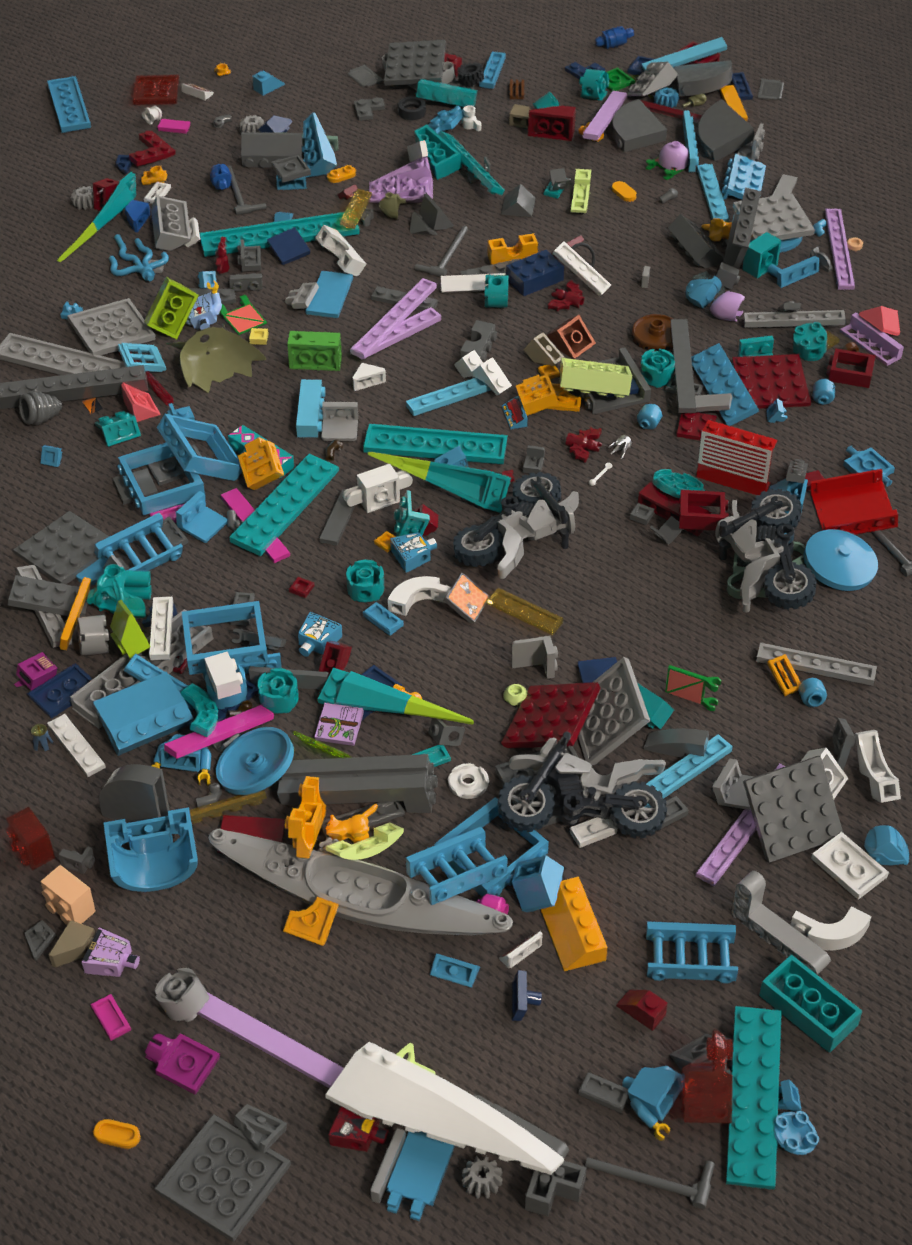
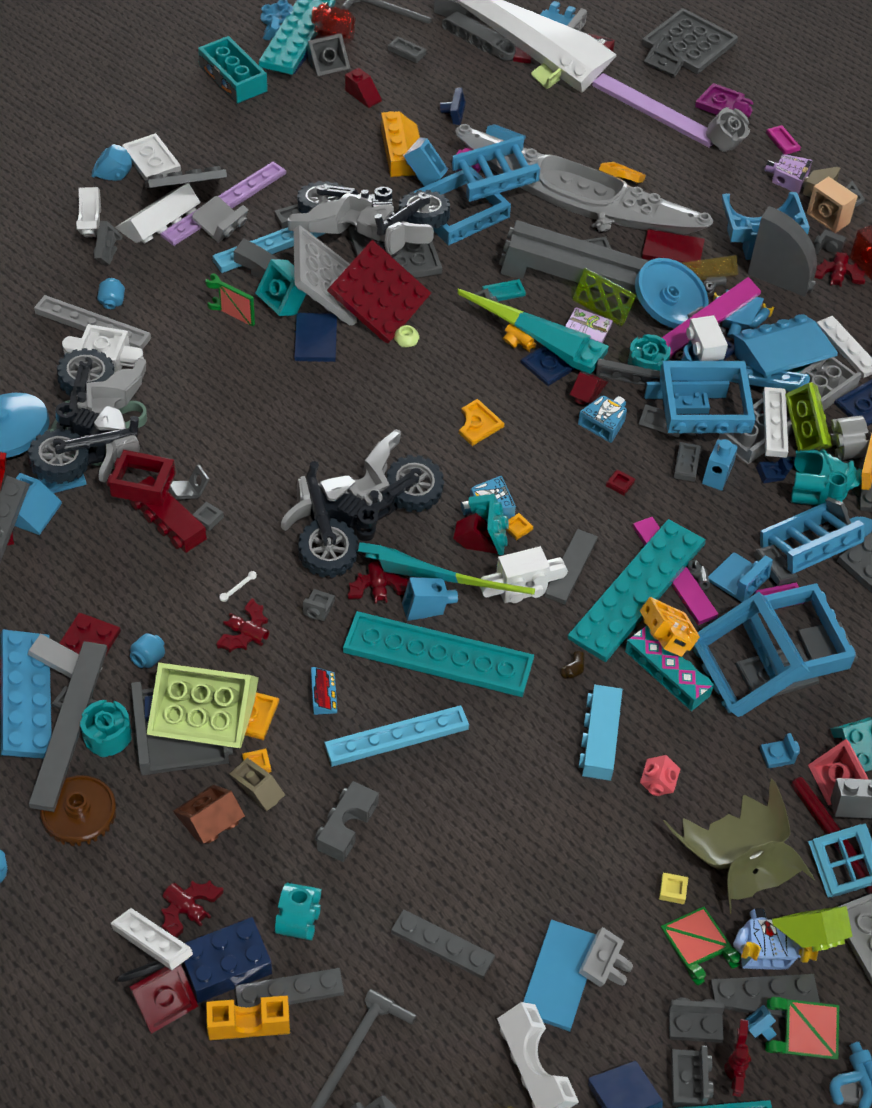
camera: 175 degrees left, 5 degrees up
light orange tile [93,1119,140,1149] -> none
teal tile [180,683,218,737] -> none
light orange bracket [285,776,326,859] -> none
bright green piece [288,331,342,371] -> none
light grey bracket [322,402,358,441] -> none
light orange animal [325,804,378,843] -> none
yellowish green slope [326,822,404,860] -> none
teal brick [346,560,385,602] -> none
lavender tile [350,278,437,359] -> none
lavender plate [352,307,441,360] -> none
white slope [353,363,386,391] -> none
dark azure plate [363,602,403,636] -> none
white arch [388,576,451,616] -> none
white tile [441,273,505,293] -> none
tile [443,573,490,624] -> none
white tile [448,763,489,799] -> none
white arch [454,350,512,396] -> none
clear yellow plate [488,588,563,635] -> none
white slope [499,932,542,969] -> none
light grey bracket [512,636,558,679] -> none
light orange piece [516,374,559,415] -> none
flat silver piece [608,435,632,459] -> none
dark azure torso [622,1066,697,1141] -> none
light grey tile [641,266,650,288] -> none
dark azure fence [646,922,738,983] -> none
teal tile [652,469,705,498] -> none
panel [696,420,777,495] -> none
light grey beam [732,871,831,975] -> none
light orange tile [767,654,801,696] -> none
white arch [791,906,871,950] -> none
none -> white brick [62,324,144,374]
none -> light orange tile [459,399,504,446]
none -> coral brick [640,755,680,796]
none -> dark azure torso [702,439,738,491]
none -> flag [765,997,839,1060]
none -> dark red animal [814,252,865,287]

